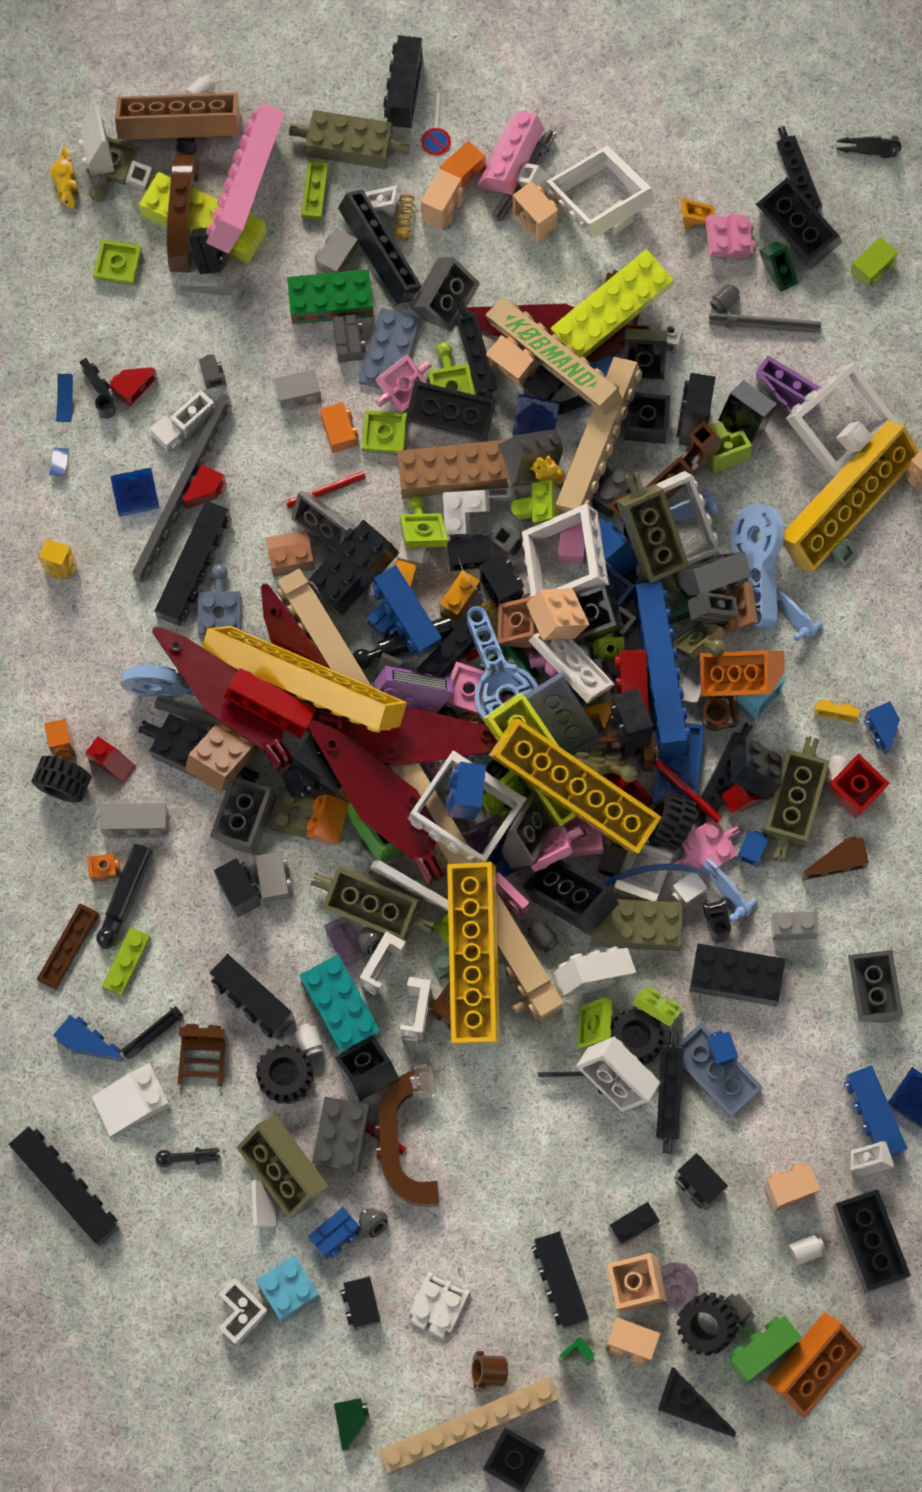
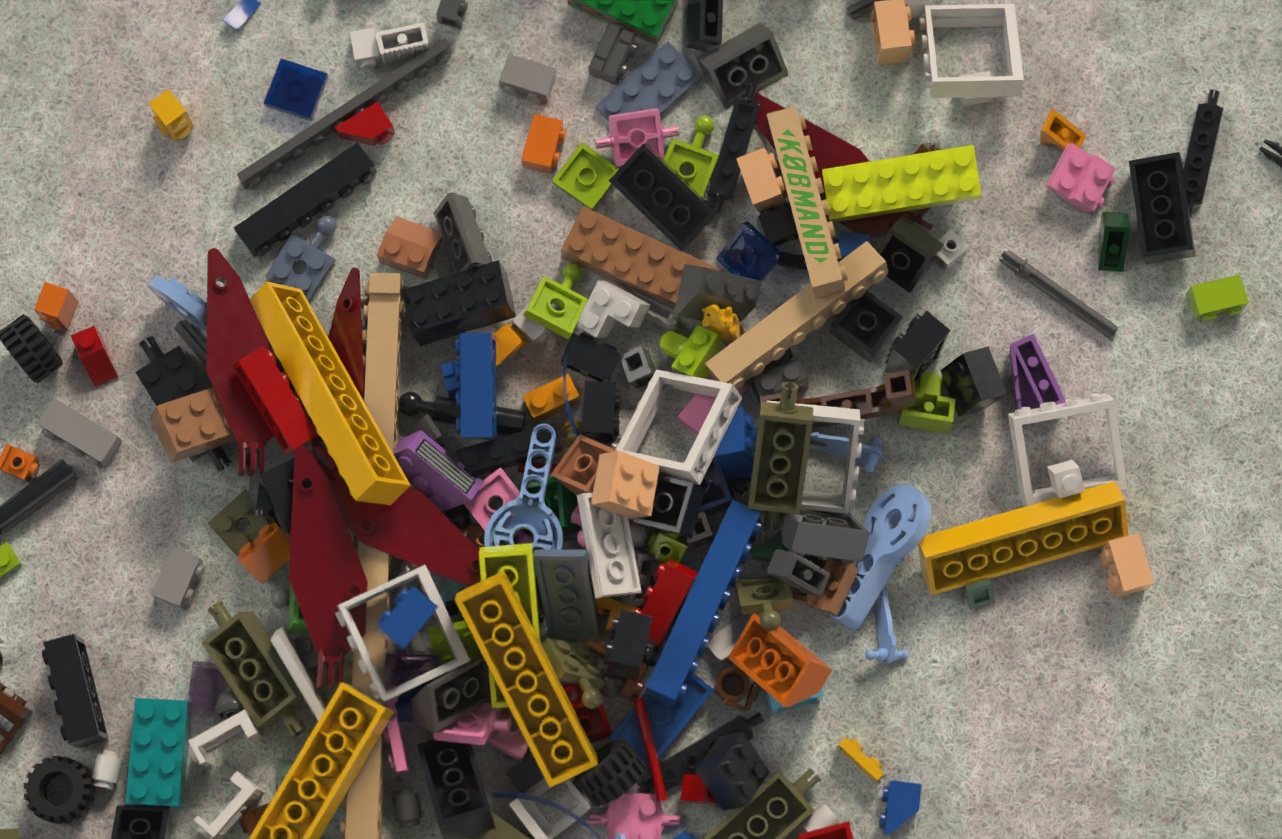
camera: 30 degrees right, 5 degrees up
dark grey slope [210,777,277,855] -> none
black brick [214,858,262,918] -> none
red bar [285,471,366,509] -> none
dark grey brick [709,284,740,313] -> none

